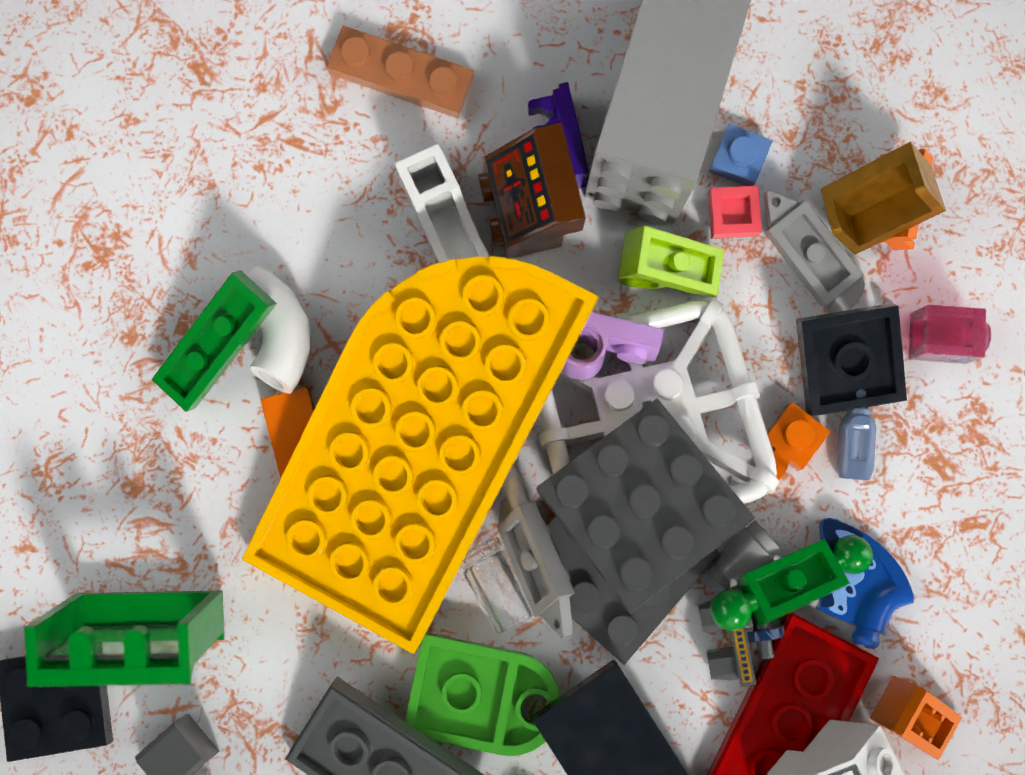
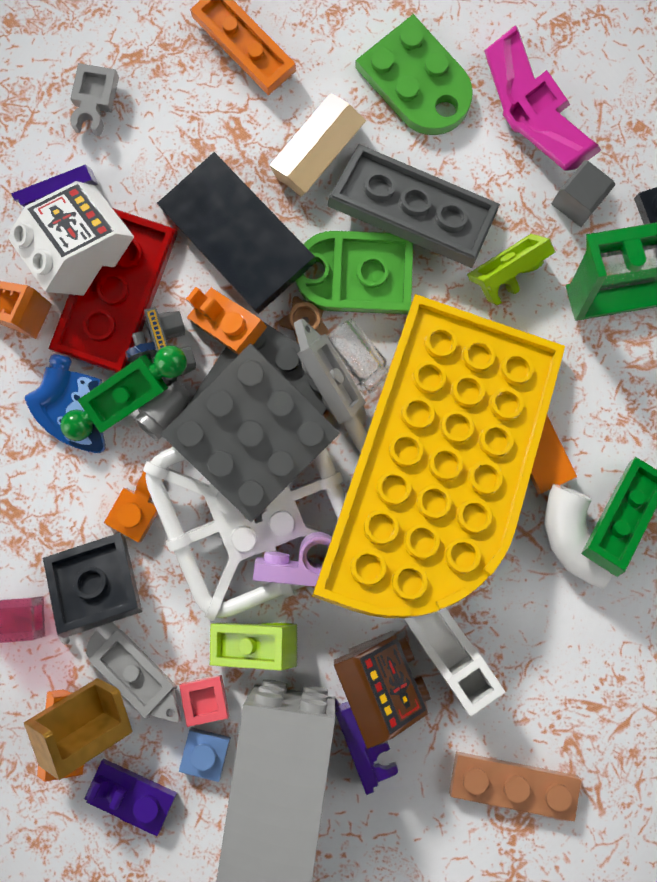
camera: 175 degrees right, 0 degrees up
sand blue piece [837,389,876,480] -> none
none -> dark purple plate [84,758,177,836]
none -> orange plate [186,287,267,355]
none -> medium nougat plate [279,296,329,344]
none -> lime plate [467,234,556,305]

